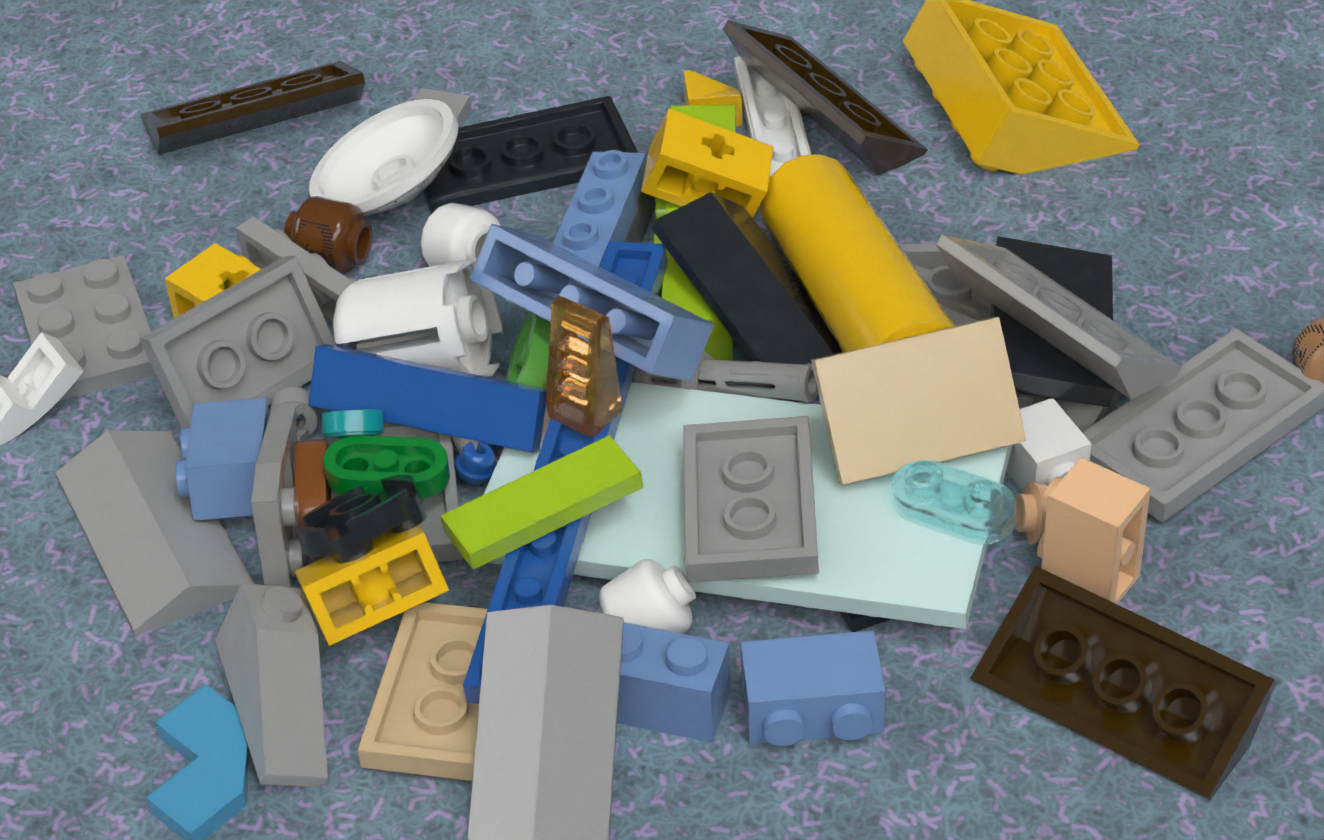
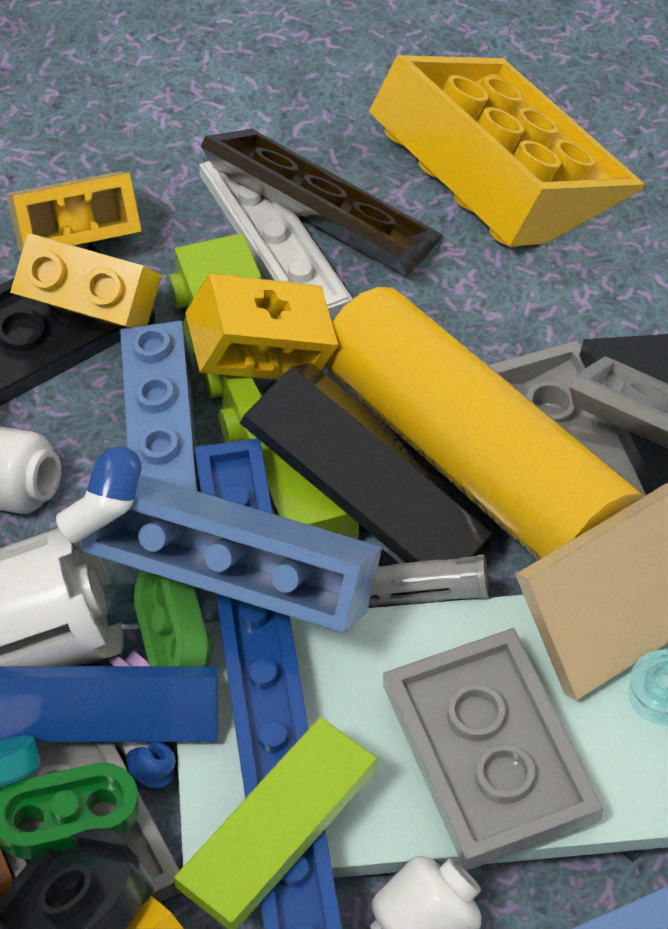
camera: 25 degrees left, 10 degrees up
clear orange slope [546,296,623,437] -> none
yellow slope [684,70,742,126] -> none
none -> yellow brick [7,171,142,253]
none -> yellow brick [10,233,162,328]
none -> arm [56,447,142,544]

